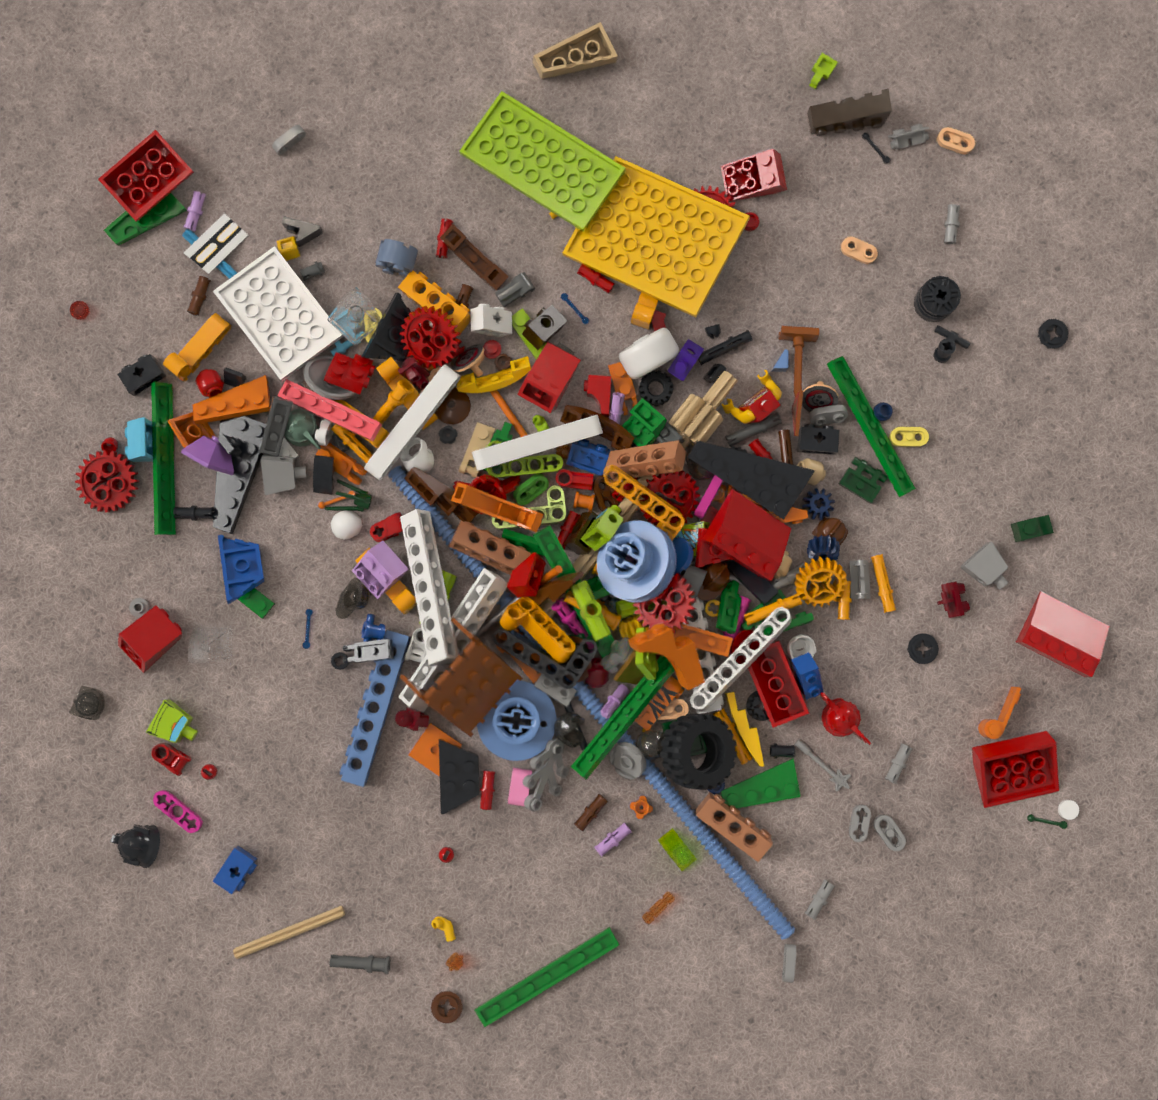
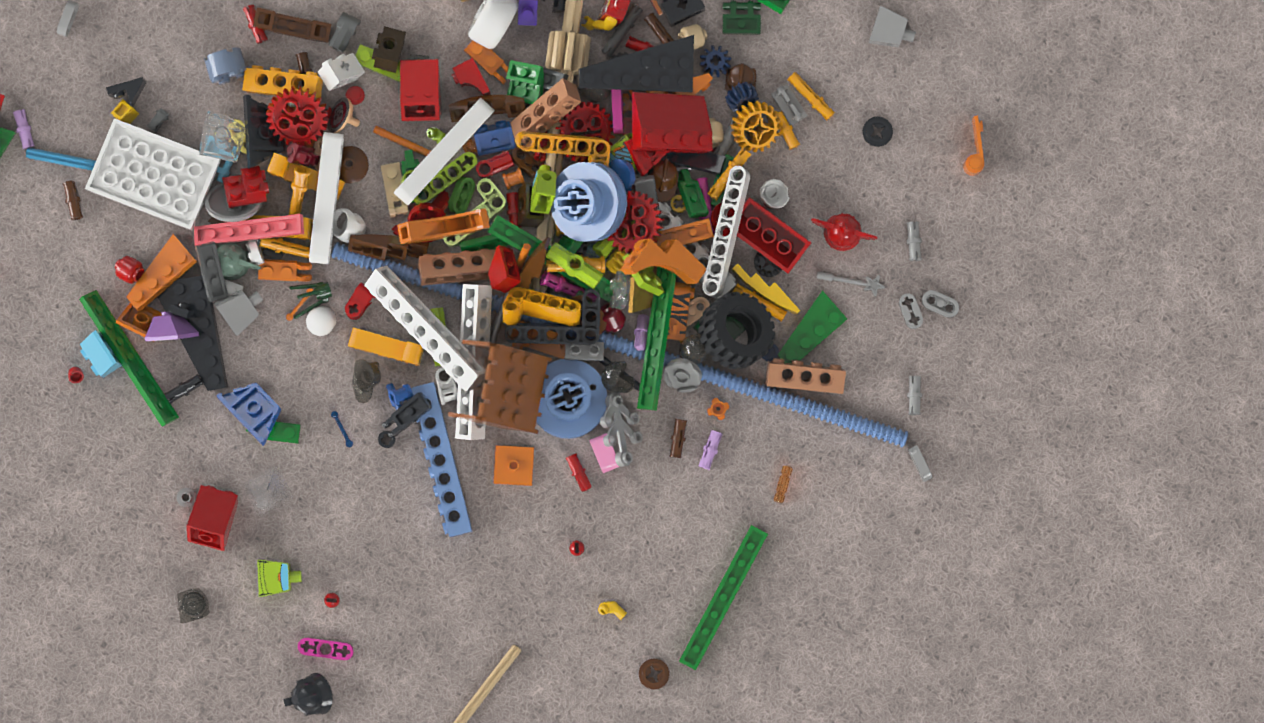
camera: 25 degrees left, 0 degrees up
red gear [75,450,139,512] -> none
black brick [117,354,167,396] -> none
red piece [151,743,192,776] -> none
light orange beam [163,313,232,382] -> none
sticker [184,213,248,274] -> none
blue brick [212,846,258,894] -> none
black slope [224,367,246,387] -> none
black slope [313,455,335,495] -> none
dark grey pin [329,954,391,974] -> none
lavender slope [352,541,408,599] -> none
dark red hips [395,707,429,731] -> none
black plate [439,426,457,444] -> none
black wing [439,739,479,814] -> none
clear orange plate [446,952,464,971] -> none
yellow slope [457,356,531,393] -> none
reddish brown plate [494,353,512,371] -> none
clear blue hinge [561,293,589,324] -> none
lavender axle [609,392,625,425] -> none
black tyre [639,370,674,406] -> none
clear neon green slope [658,828,697,871] -> none
green hinge [763,611,814,636] -> none
black pin [770,743,795,759] -> none
blue brick [791,652,824,700] -> none
dark red hips [937,581,970,618] -> none
red slope [972,731,1059,808] -> none
slope [1016,591,1110,677] -> none
dark green hinge [1027,814,1067,829] -> none
white tile [1058,800,1079,820] -> none

